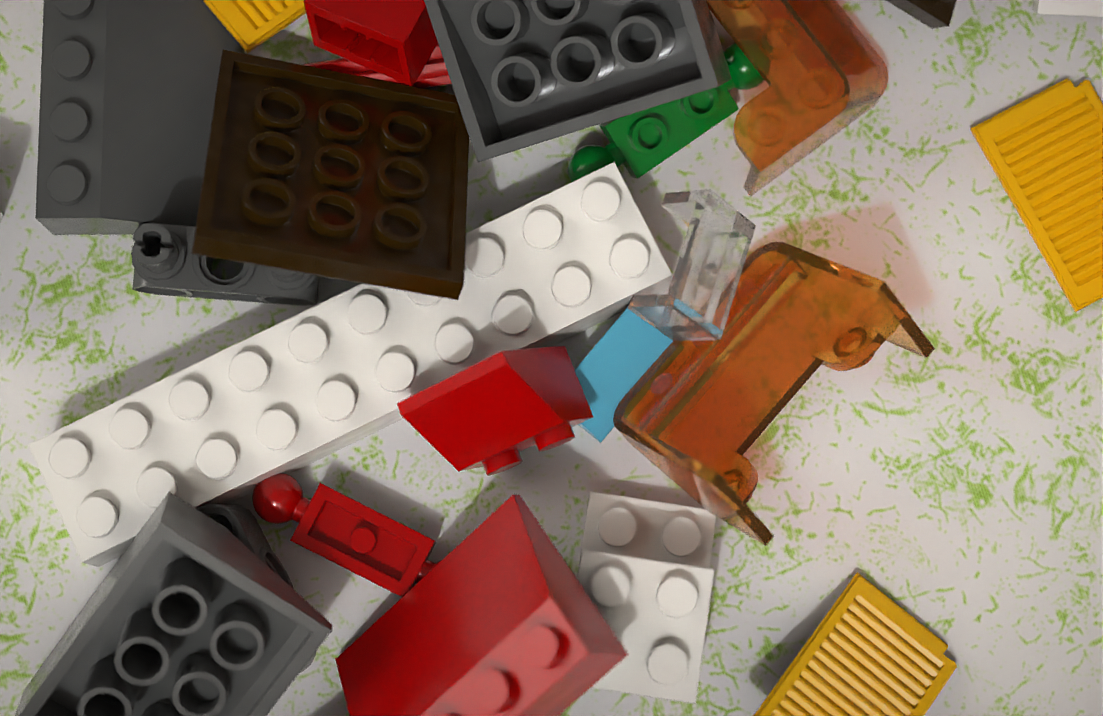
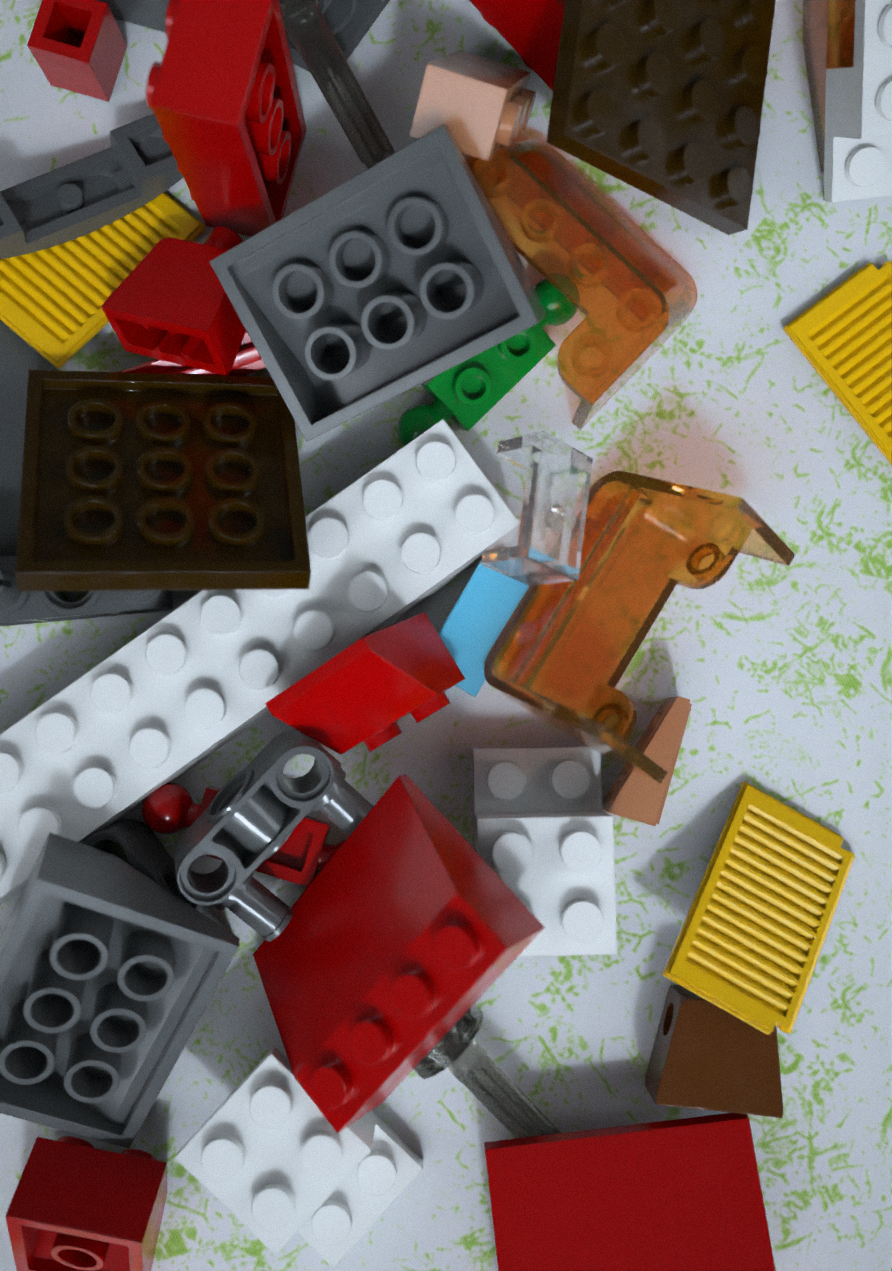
camera: 15 degrees left, 5 degrees up
none -> dark grey piece [174,729,374,941]
none -> nougat slope [602,696,692,826]

